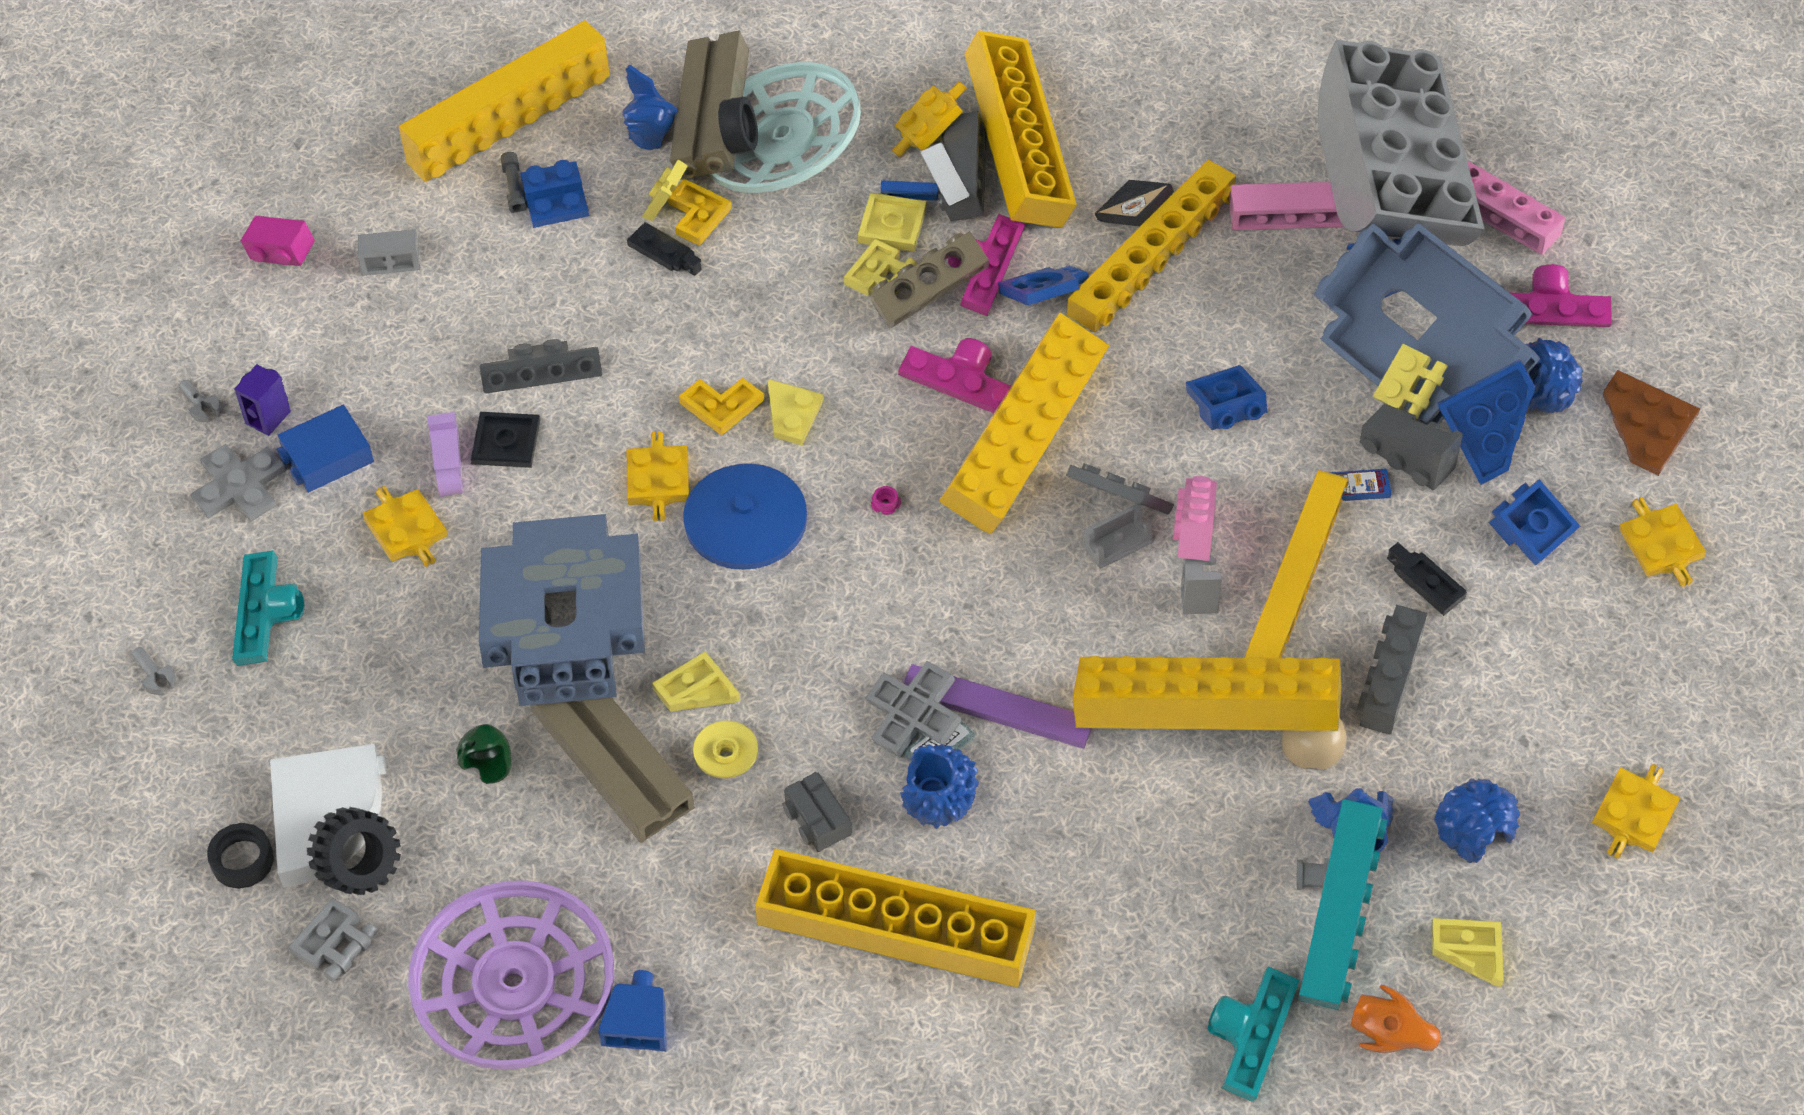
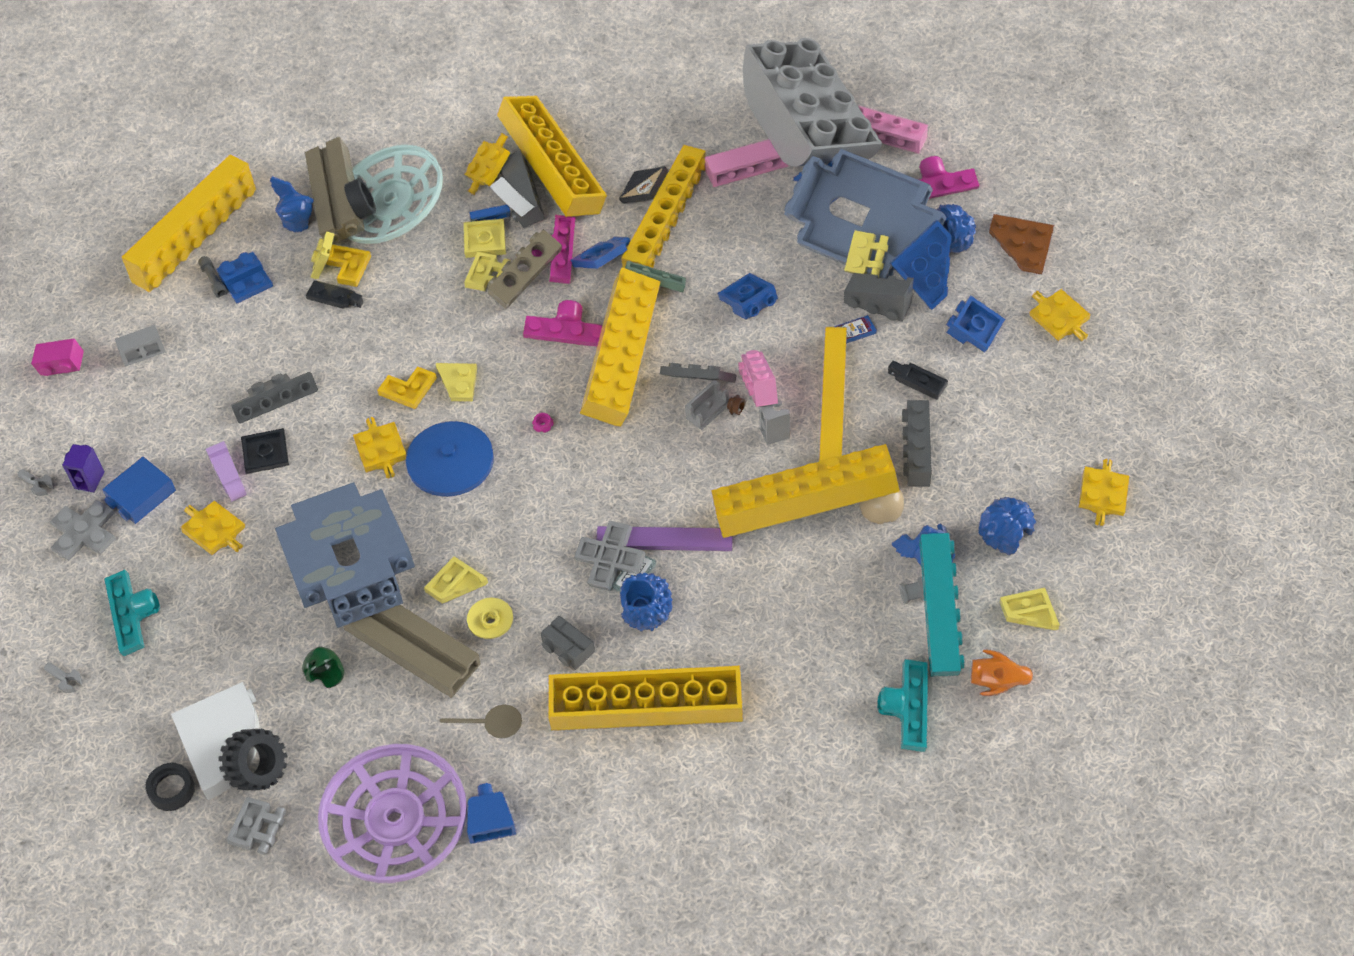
camera: 15 degrees left, 0 degrees up
none -> dark tan piece [439,704,522,739]
none -> sand green tile [625,261,686,293]
none -> reddish brown plate [727,395,745,415]

